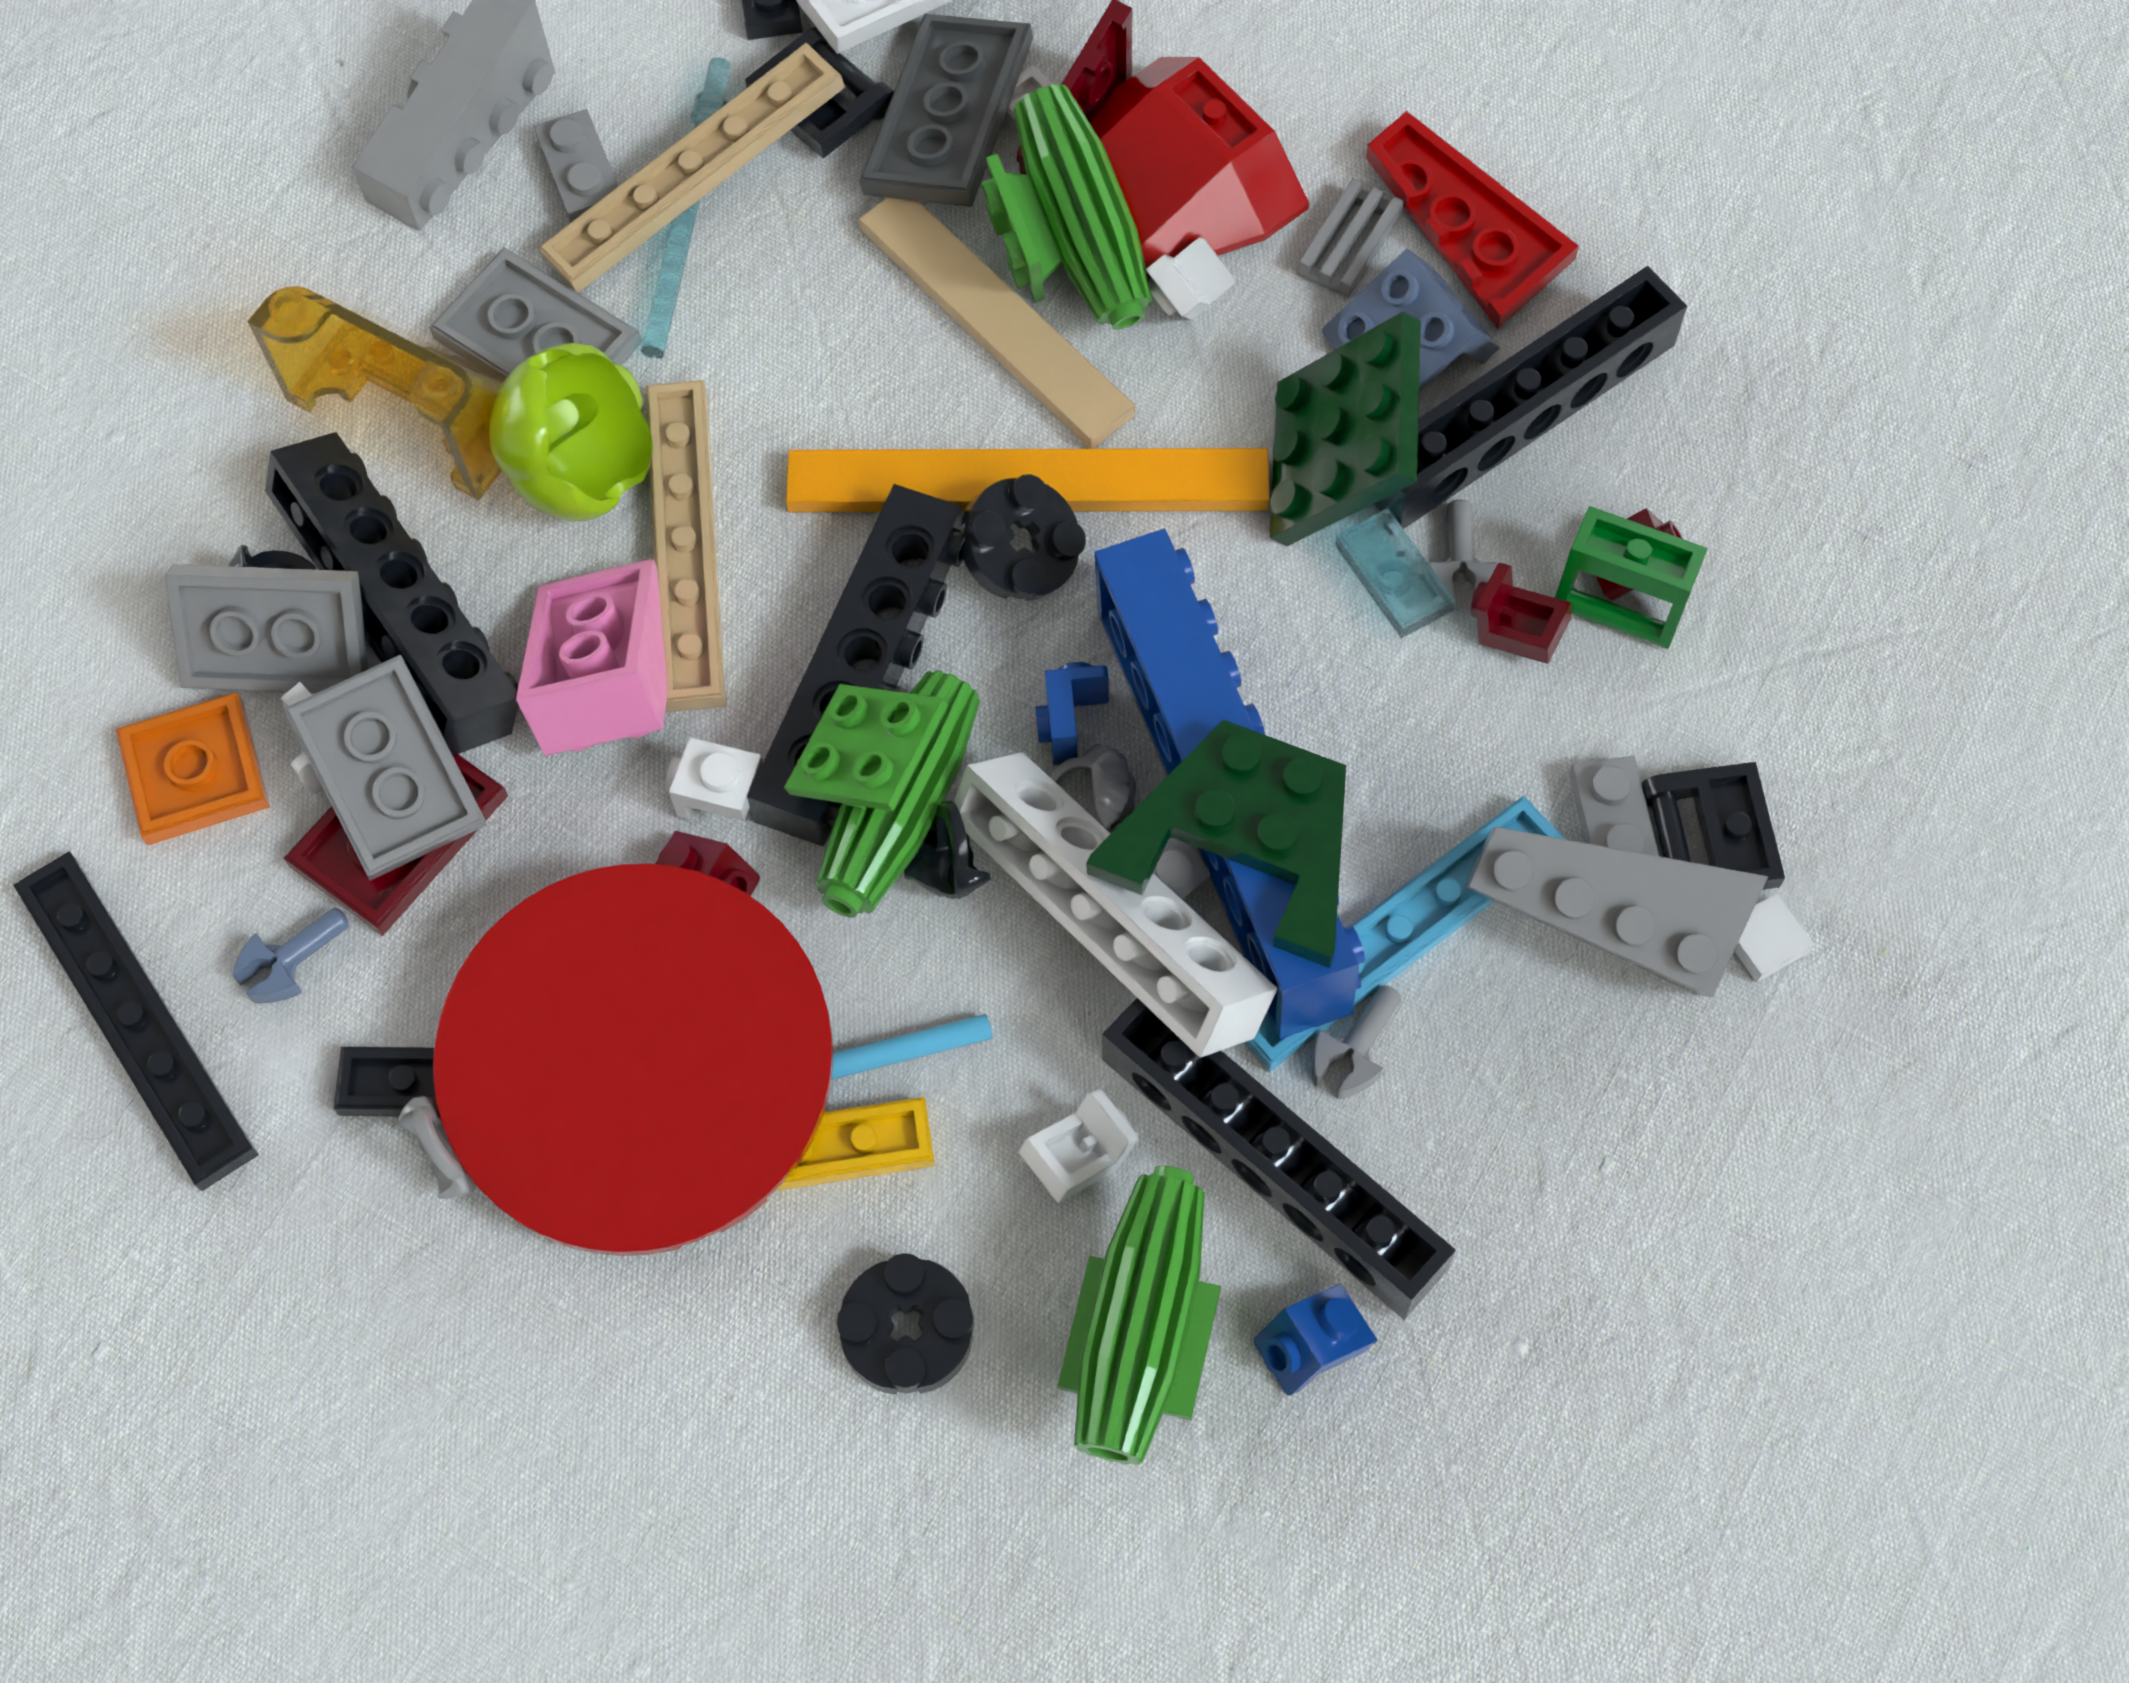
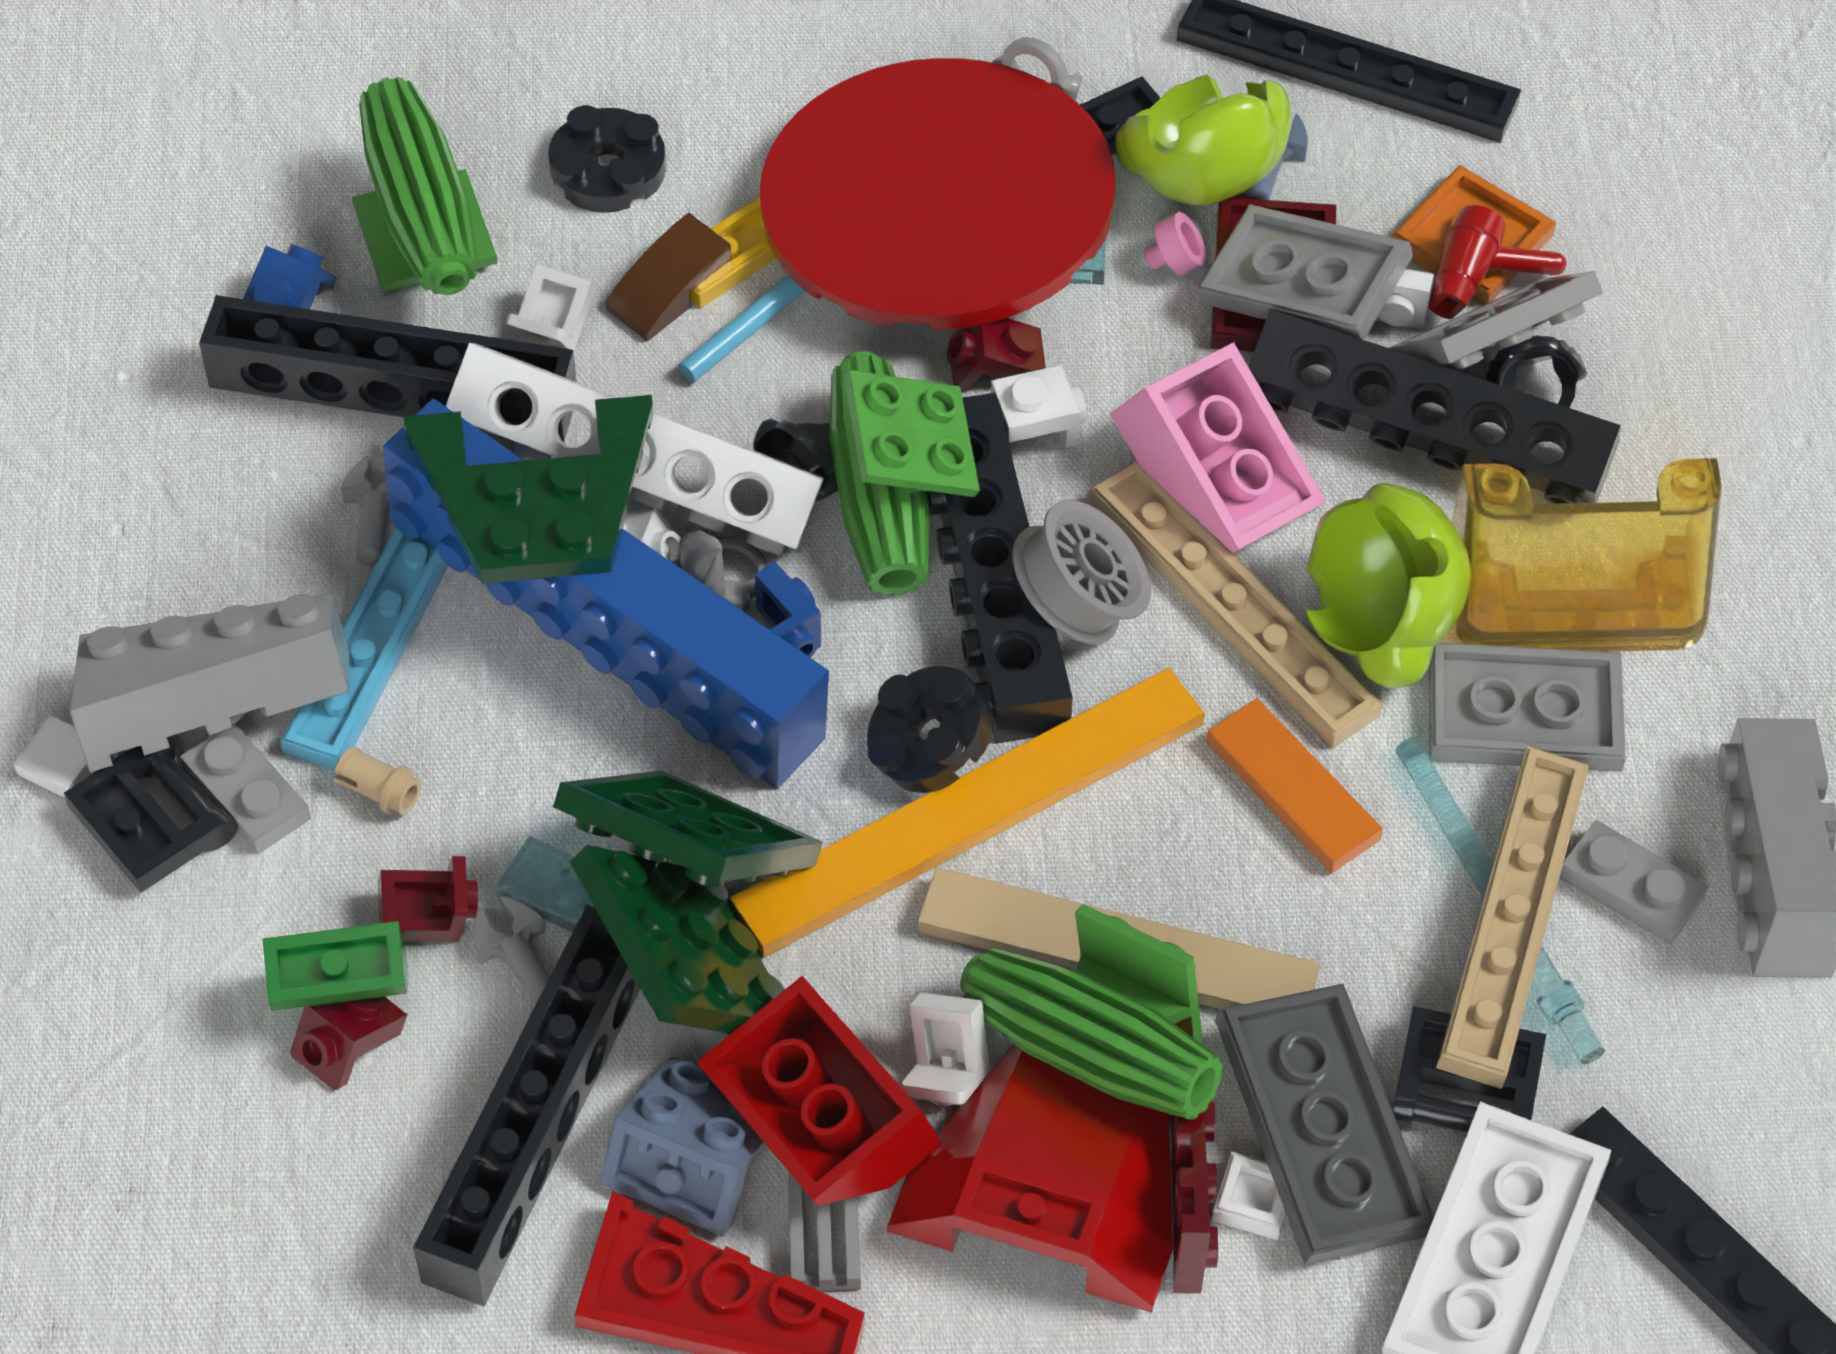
camera: 145 degrees right, 10 degrees down
none -> tan pin [334,747,421,815]
none -> dark green plate [553,770,823,887]
none -> reddish brown slope [605,212,731,342]
none -> red slope [697,976,943,1206]
none -> light grey wheel [1012,500,1151,645]
none -> lime piece [1115,75,1292,206]
none -> bright pink tile [1144,212,1207,276]
none -> orange tile [1206,698,1383,874]
none -> red piece [1428,205,1567,319]

